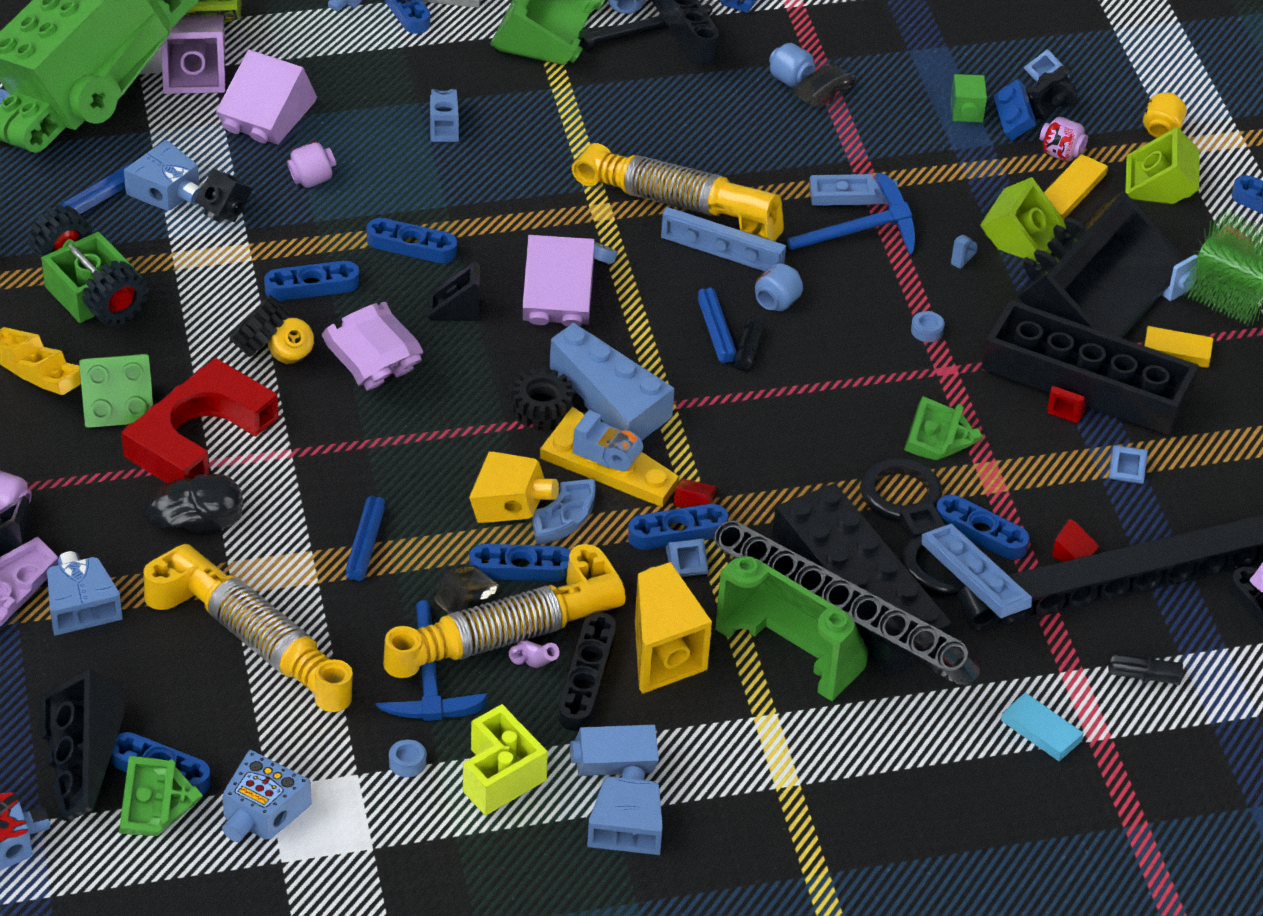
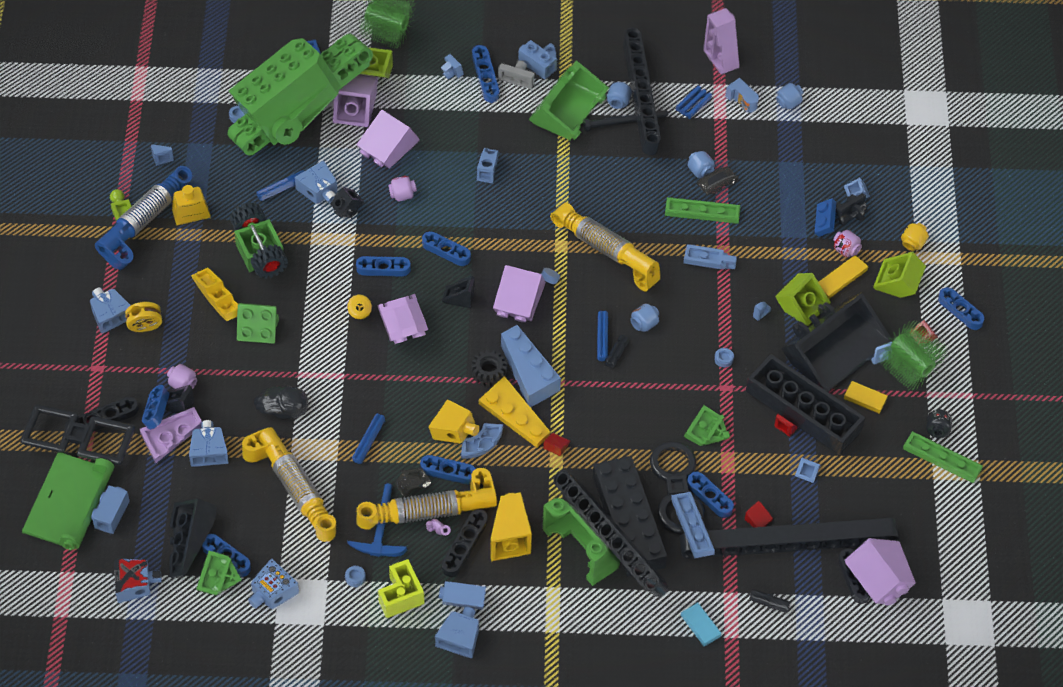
camera: 15 degrees right, 10 degrees up
red arch [121,357,279,484] -> none
black tyre [229,295,290,357] -> none
medium blue leg [573,410,643,471] -> none
blue beam [628,504,728,550] -> none
medium blue tile [661,207,786,271] -> none
medium blue slope [666,539,709,577] -> none
blue piece [787,173,915,256] -> none
bright green brick [950,74,987,122] -> none
none -> bright green tile [665,197,740,223]

